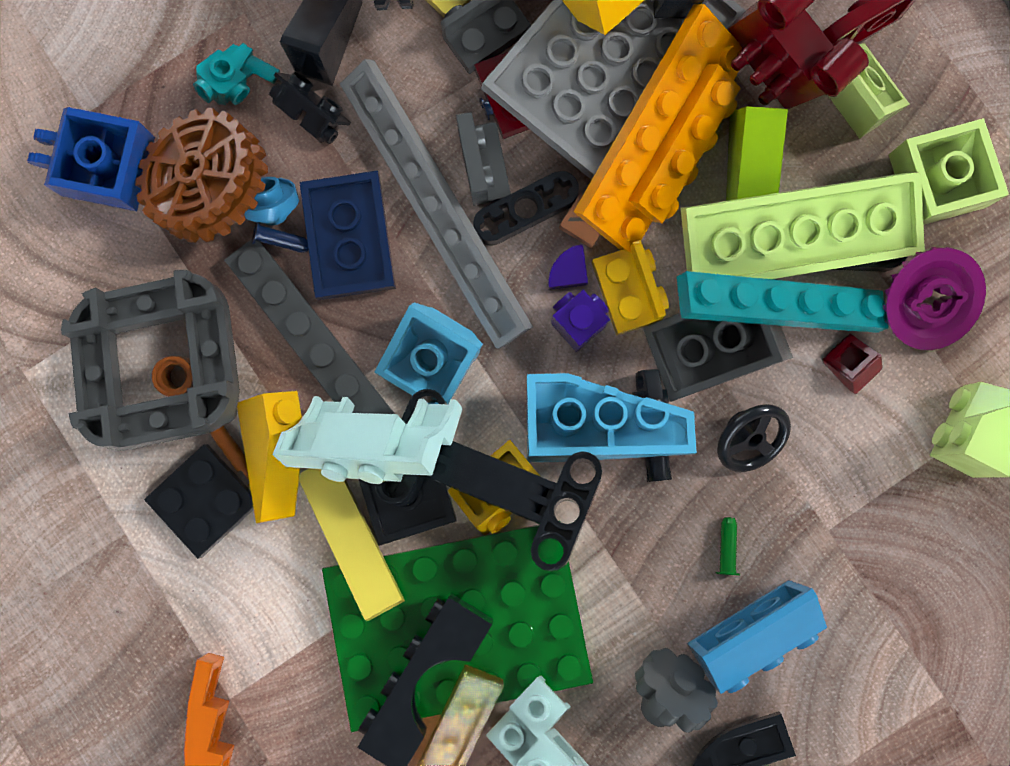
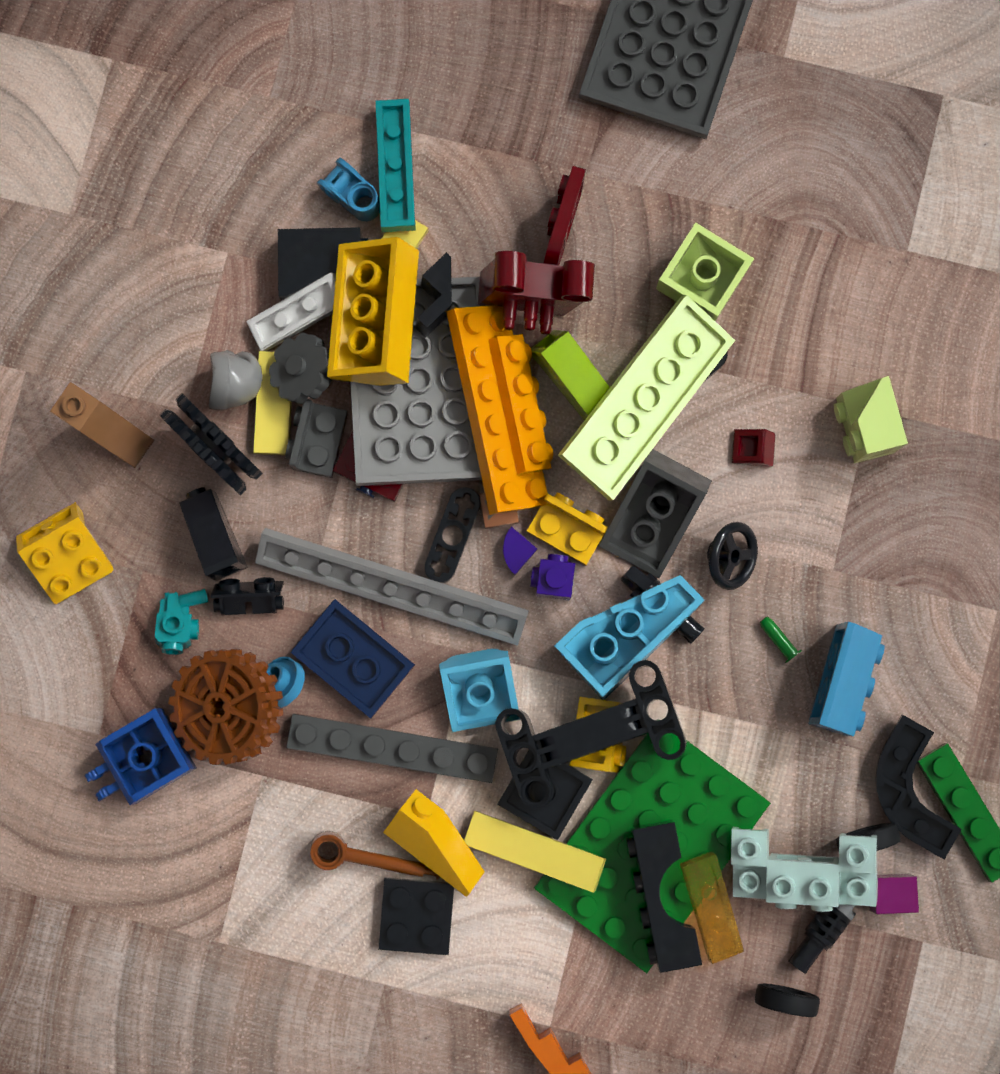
camera: 40 degrees left, 0 degrees up
dark grey plate [61,270,240,451] -> none
dark blue piece [251,222,309,253] -> none
light aqua bracket [272,396,462,484] -> none
dark grey bracket [456,112,511,206] -> none
dark grey plant [635,648,718,733] -> none
teal plate [676,271,889,333] -> none
yellowish green slope [828,43,910,139] -> none
magenta gear [883,247,986,350] -> none

